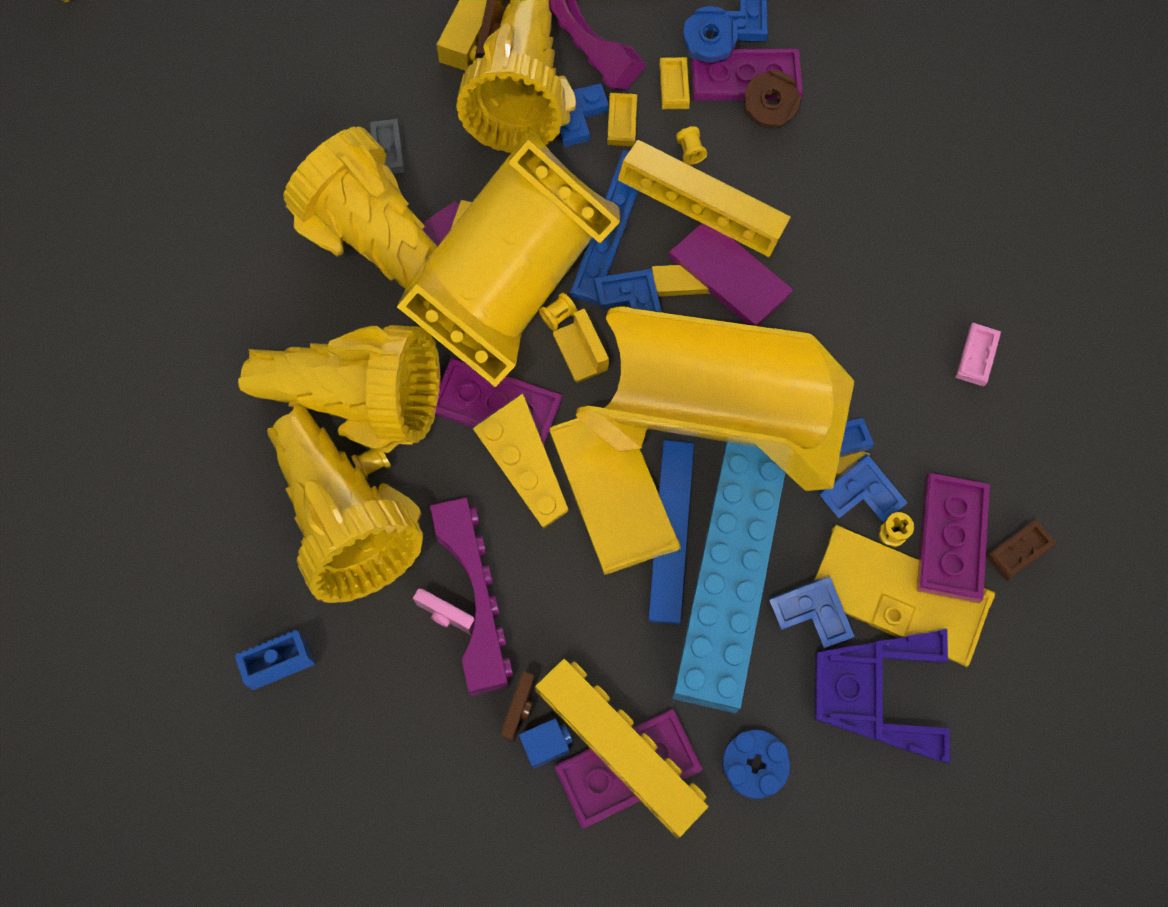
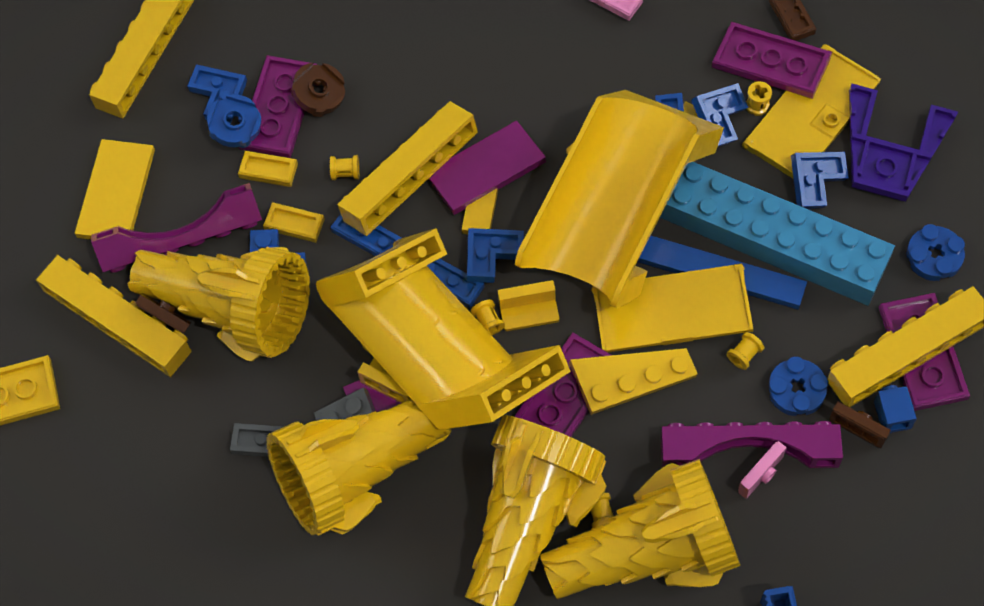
camera: 70 degrees left, 5 degrees down
none -> dark grey plate [314,388,376,420]
none -> yellow bush [726,332,765,370]
none -> blue plate [768,357,828,416]

